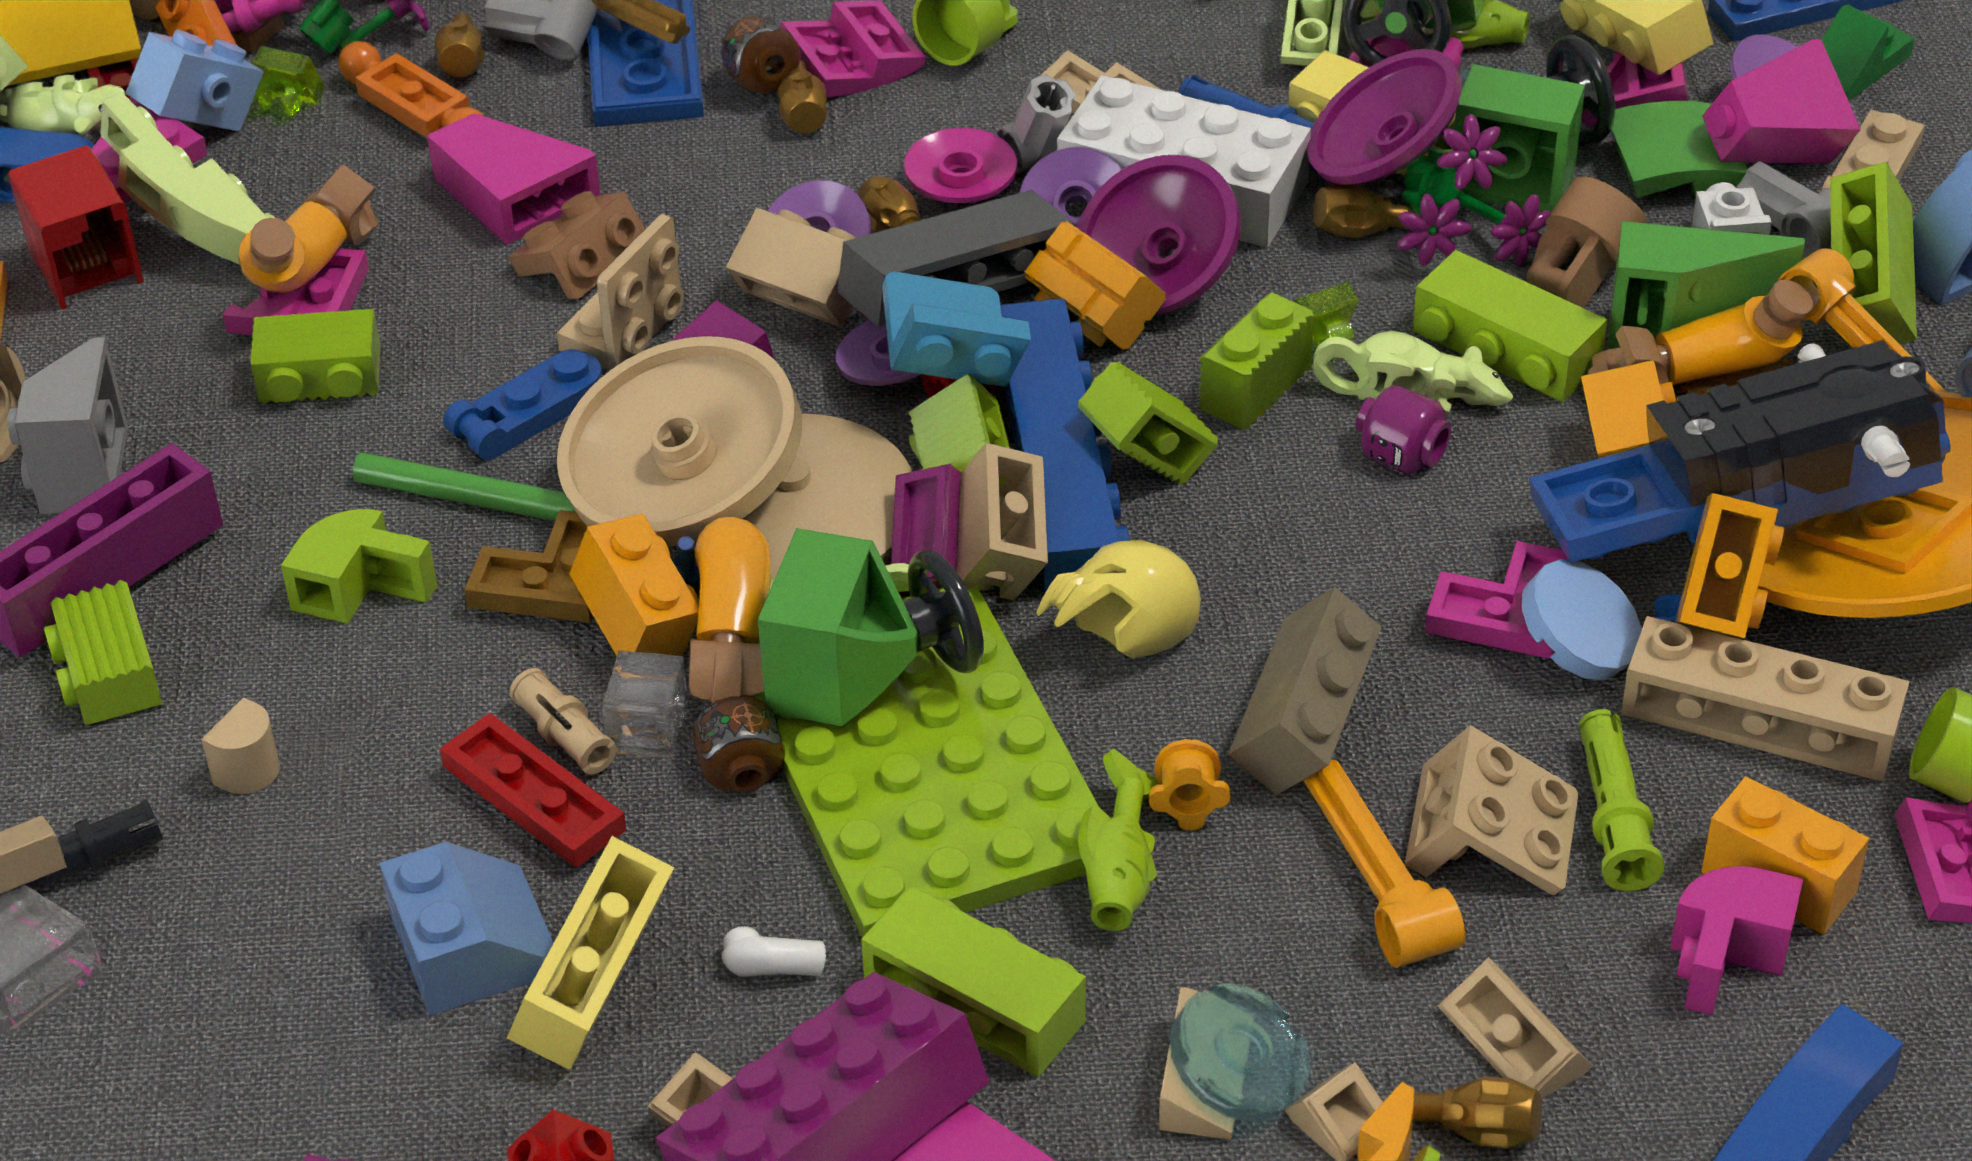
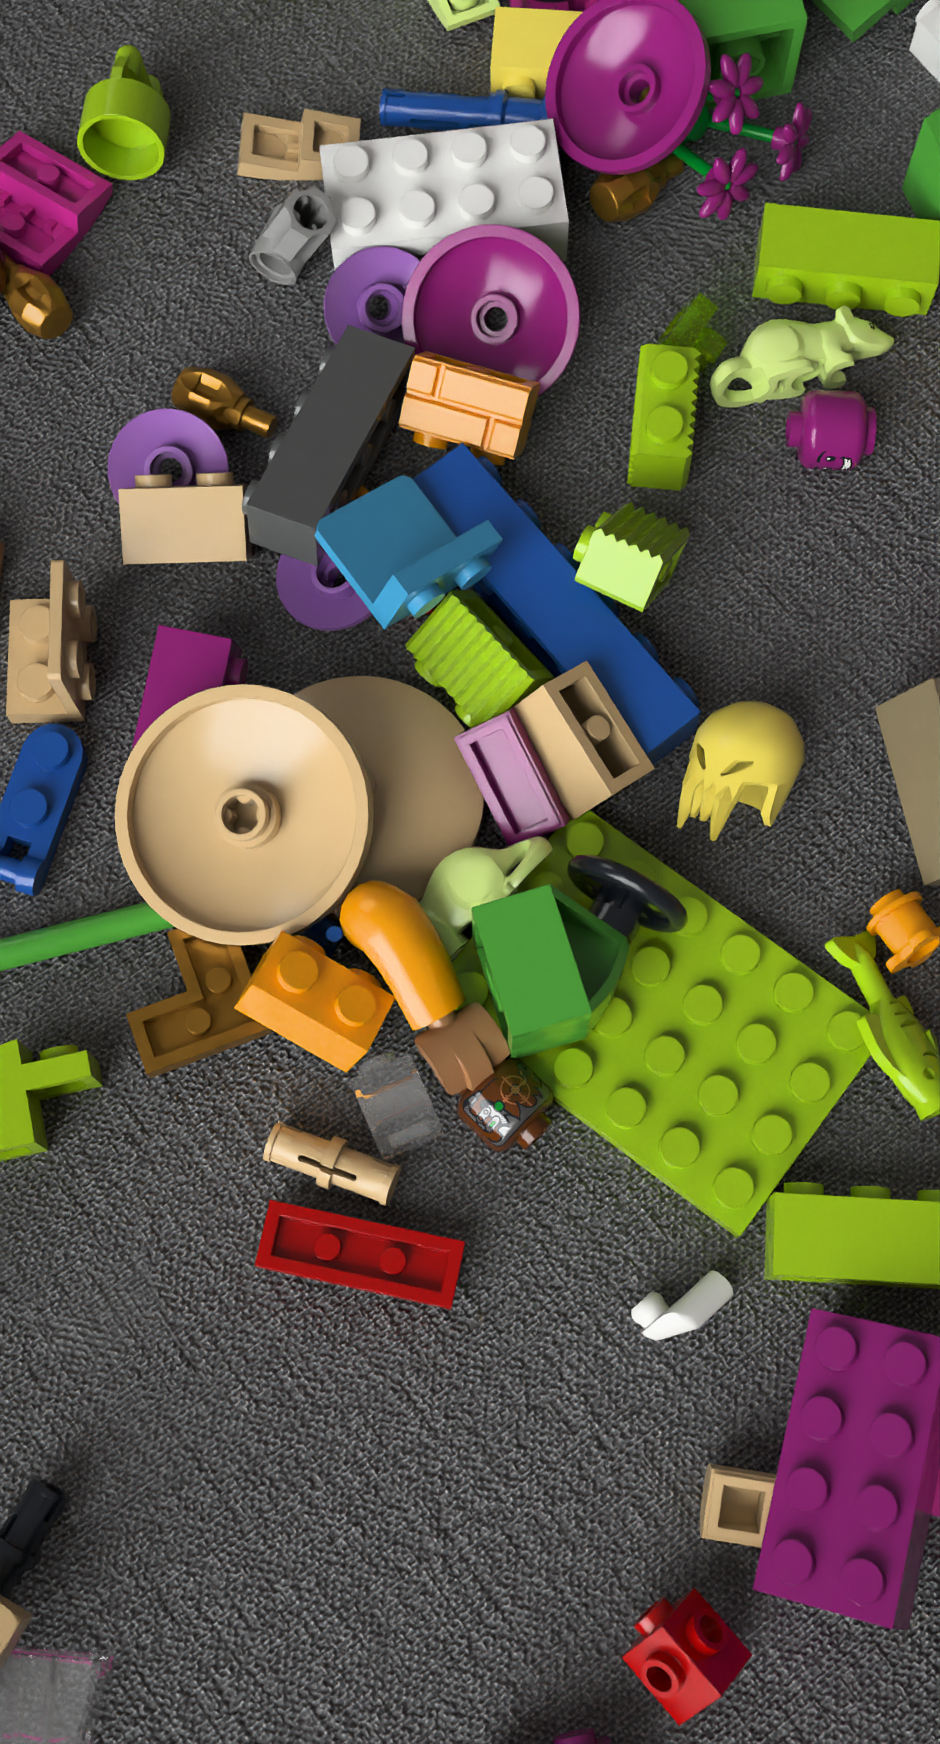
camera: 30 degrees left, 30 degrees up
tan brick [202,698,280,794] -> none
medium blue slope [379,842,554,1016] -> none
light yellow brick [507,836,675,1070] -> none
dark pink dish [904,128,1017,203] -> none
medium nougat piece [1527,176,1648,308] -> none

